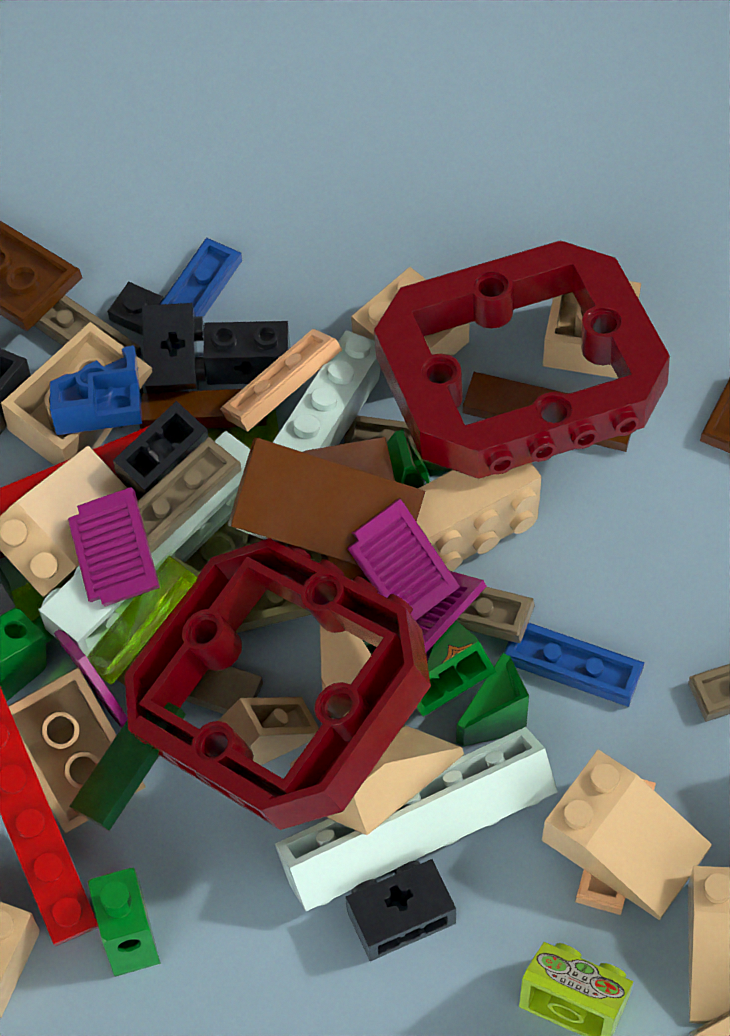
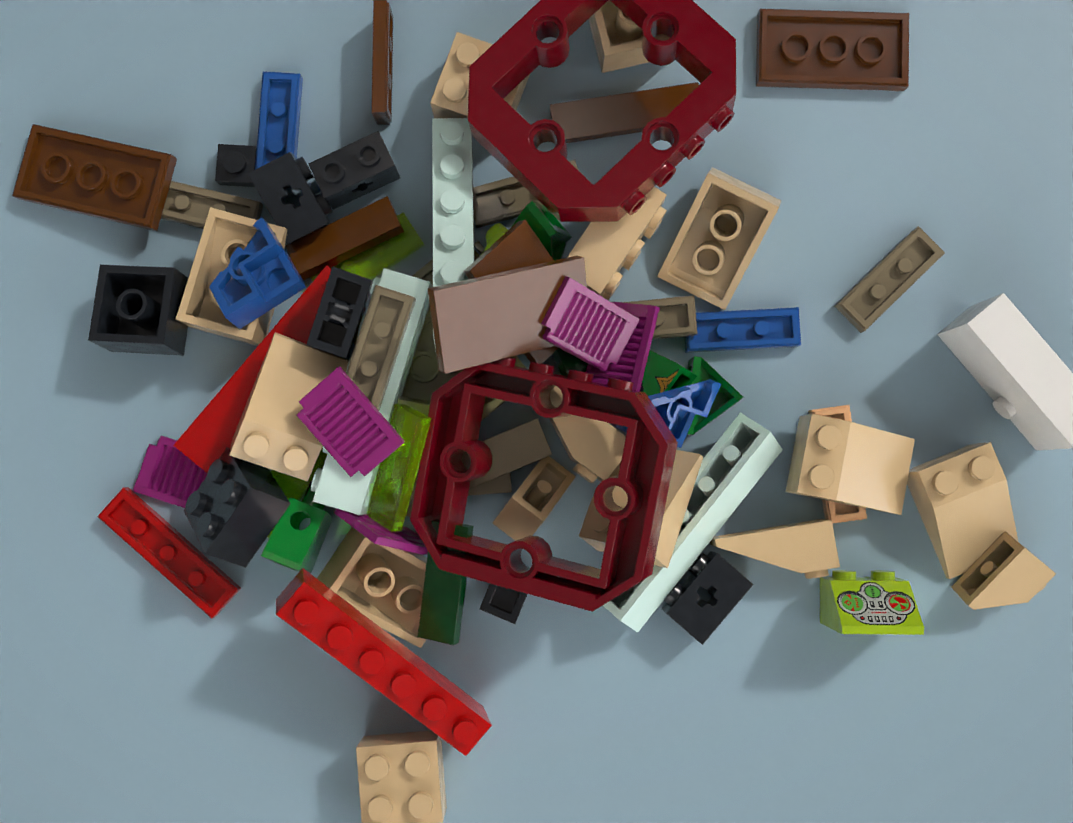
camera: 30 degrees left, 25 degrees up
green torso [88,868,161,977] -> none
light nougat tile [220,329,342,431] -> none
none -> reddish brown tile [372,0,394,125]
none -> dark tan tile [462,419,552,489]
none -> black plate [479,584,528,624]
none -> blue slope [616,379,721,448]
none -> tan slope [657,167,781,310]
none -> tan slope [710,519,840,579]

